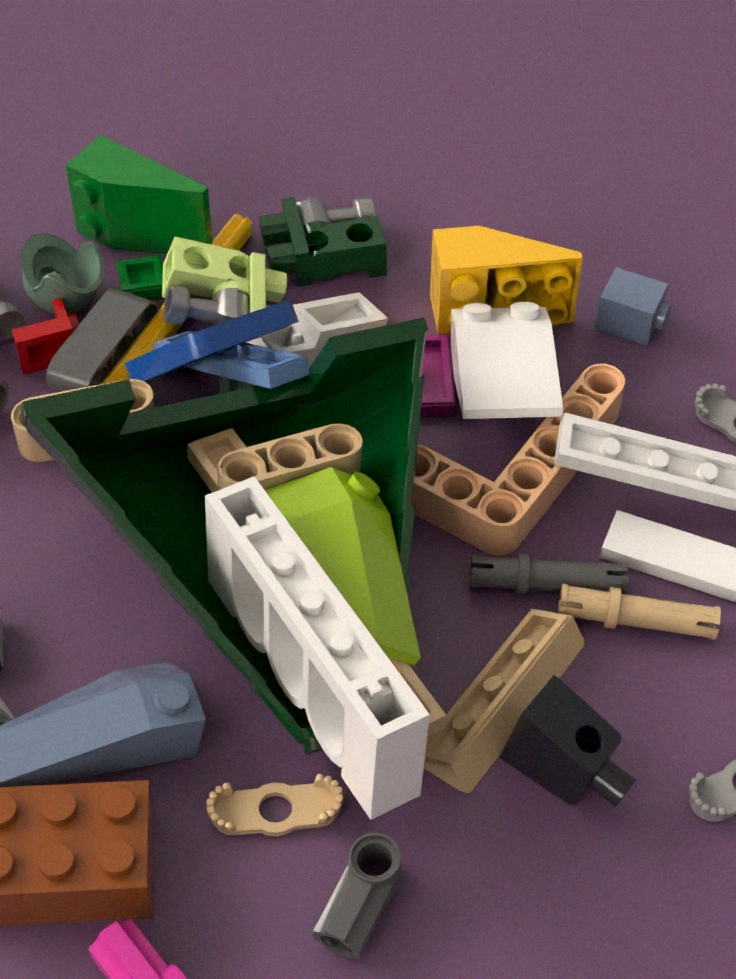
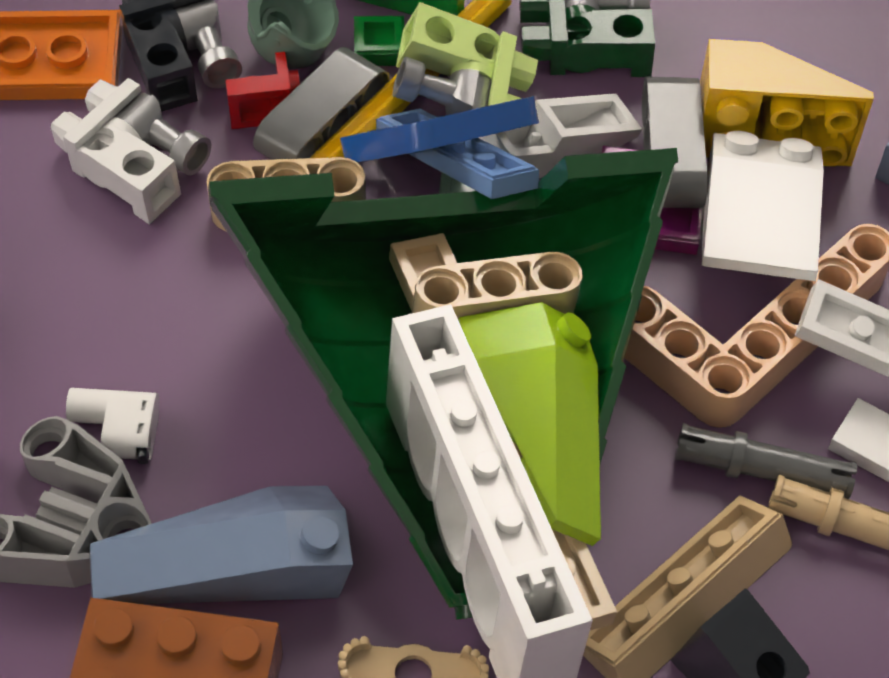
camera: 10 degrees right, 5 degrees up
none -> beam [642,76,707,209]

